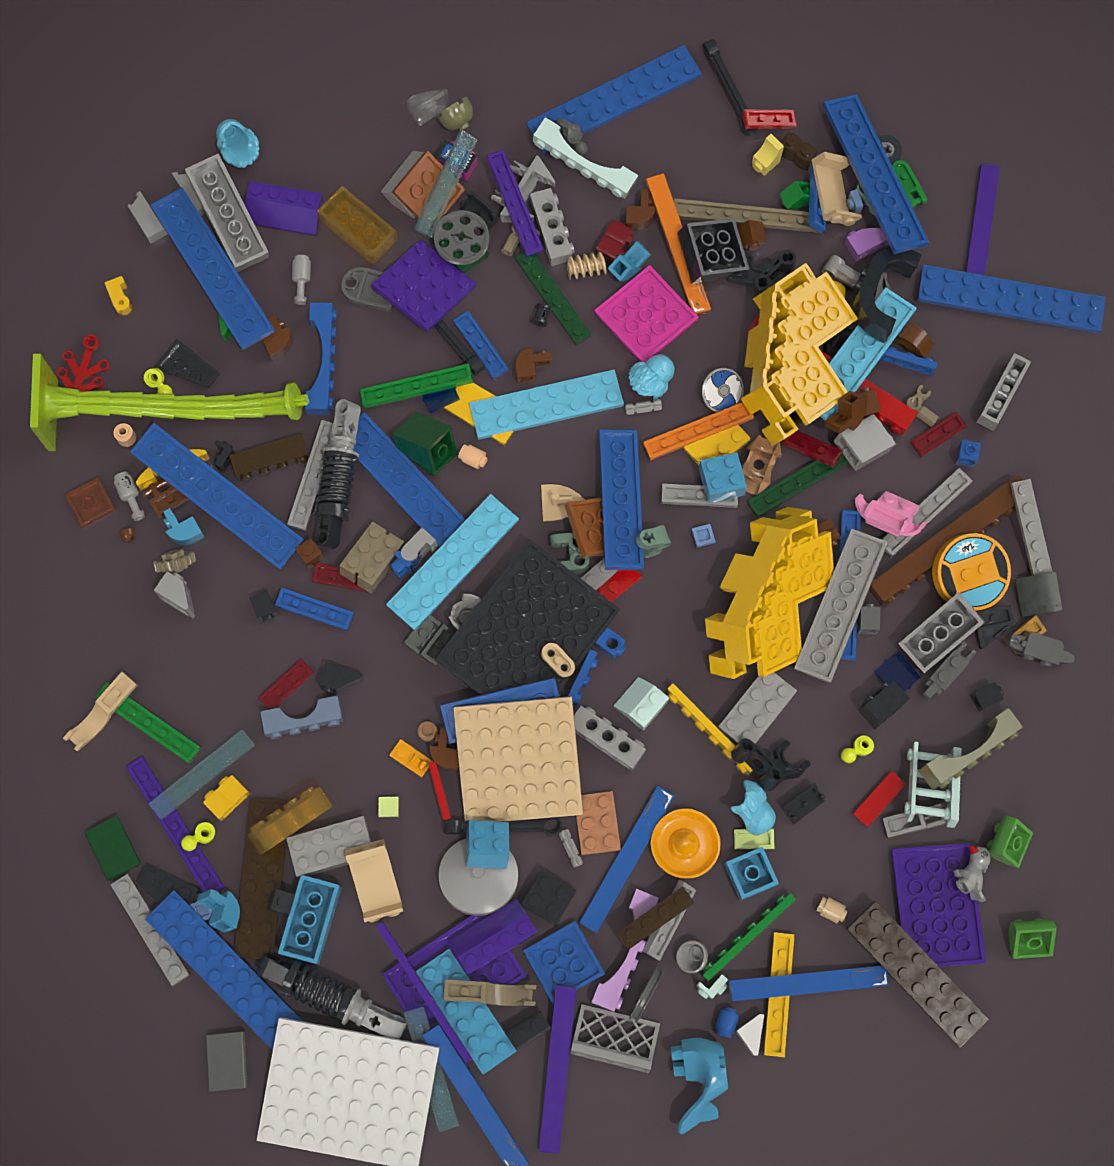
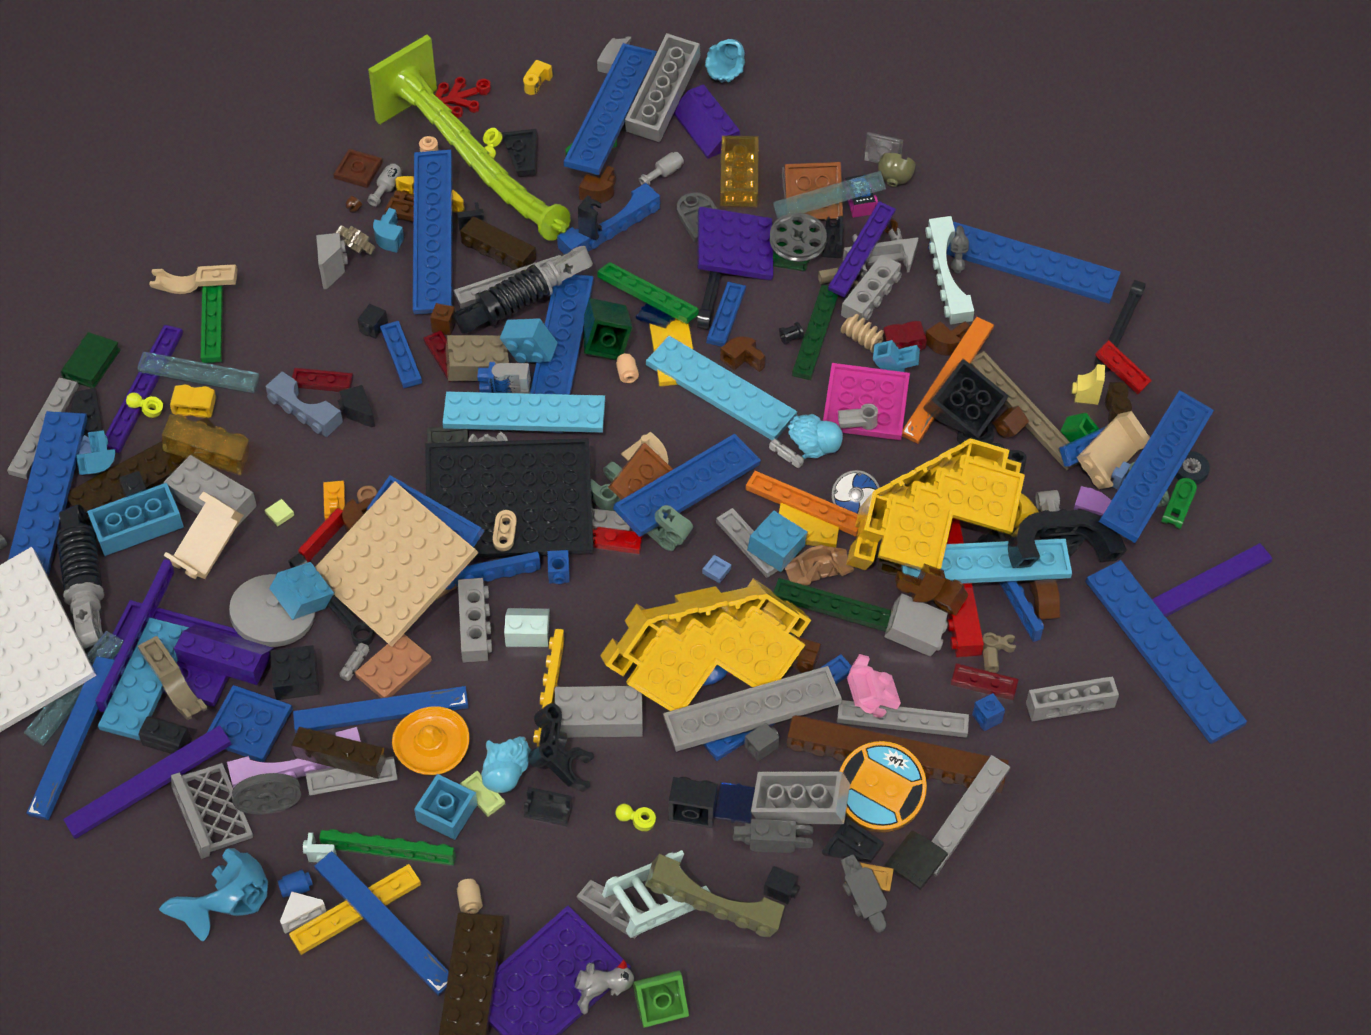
camera: 50 degrees right, 20 degrees down
light grey piece [676,940,708,974] -> none
dark red tile [783,431,842,468] -> none
red tile [852,771,906,827] -> none
none -> dark azure brick [500,319,558,363]
none -> black hinge [578,195,602,241]
none -> light grey piece [838,404,878,430]

